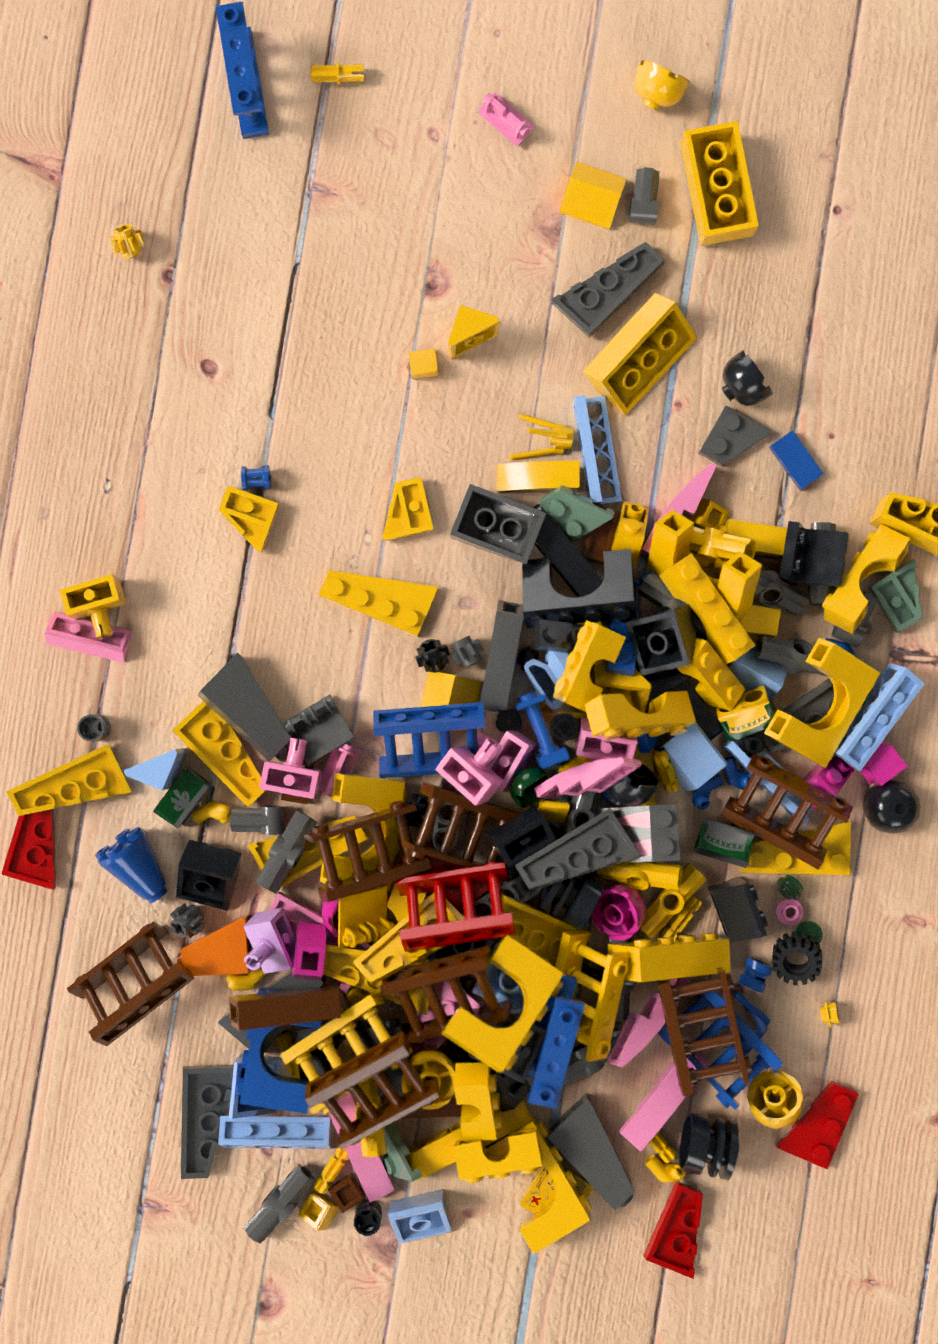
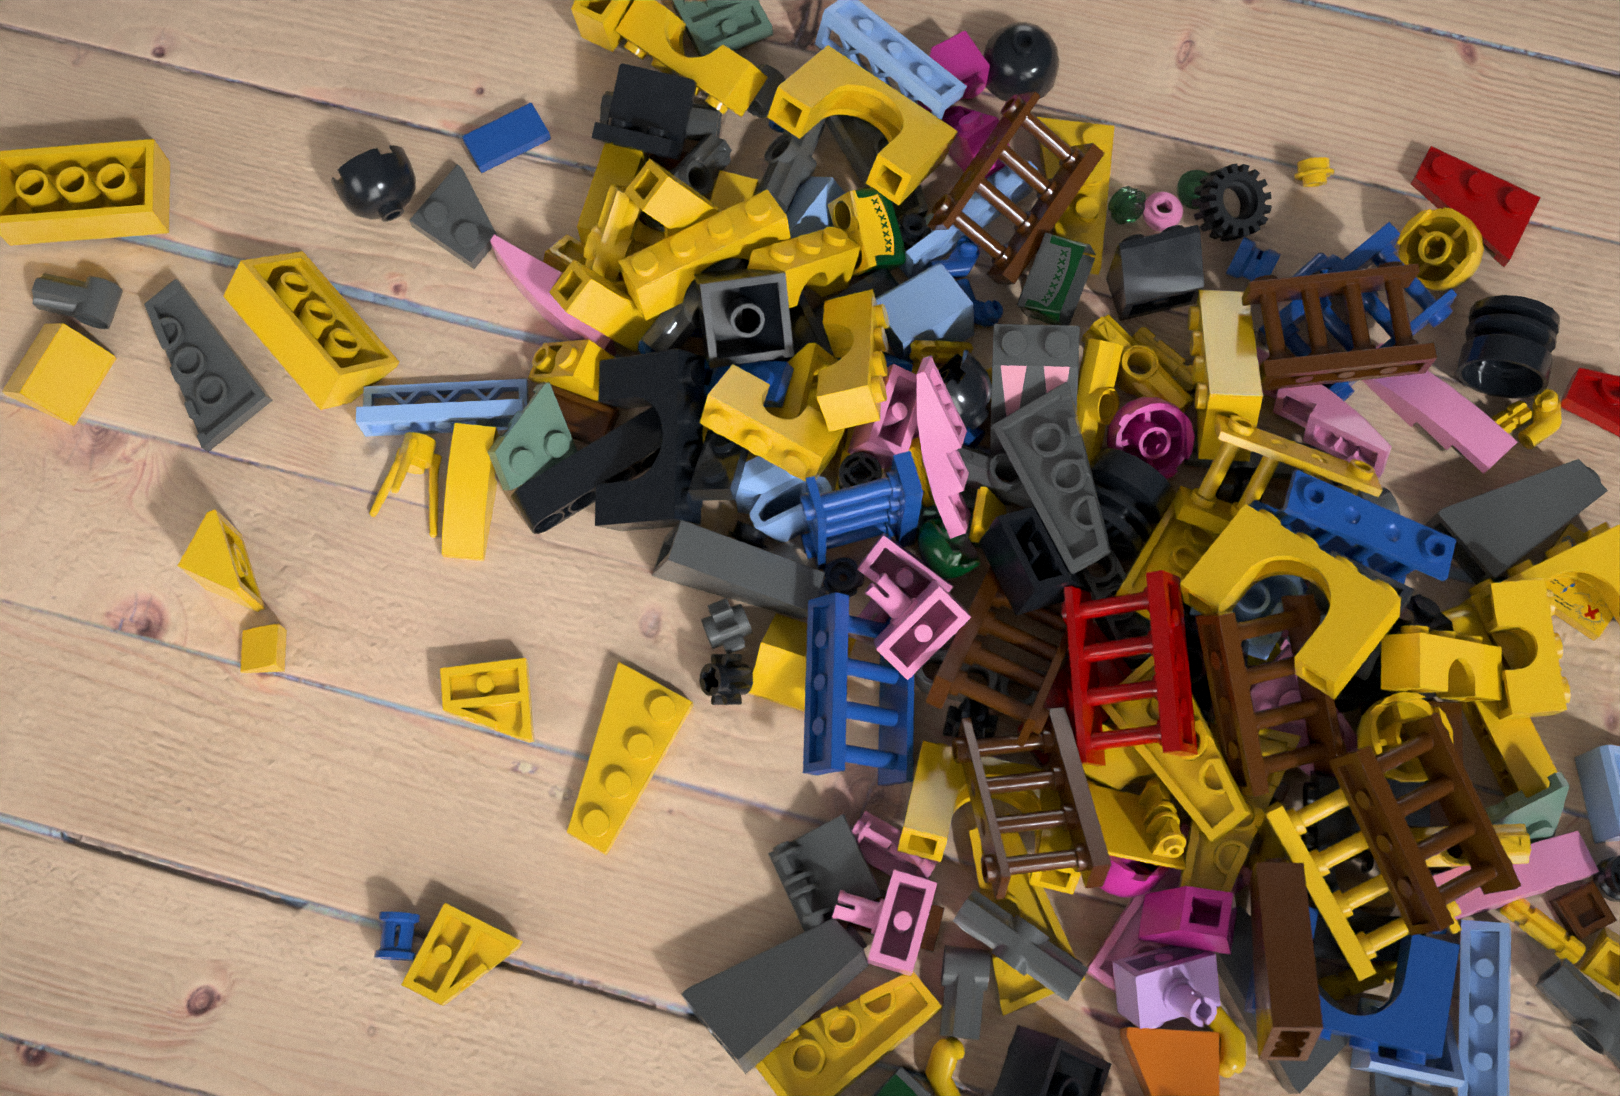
camera: 80 degrees left, 15 degrees down
dark grey slope [450,484,546,564] -> none

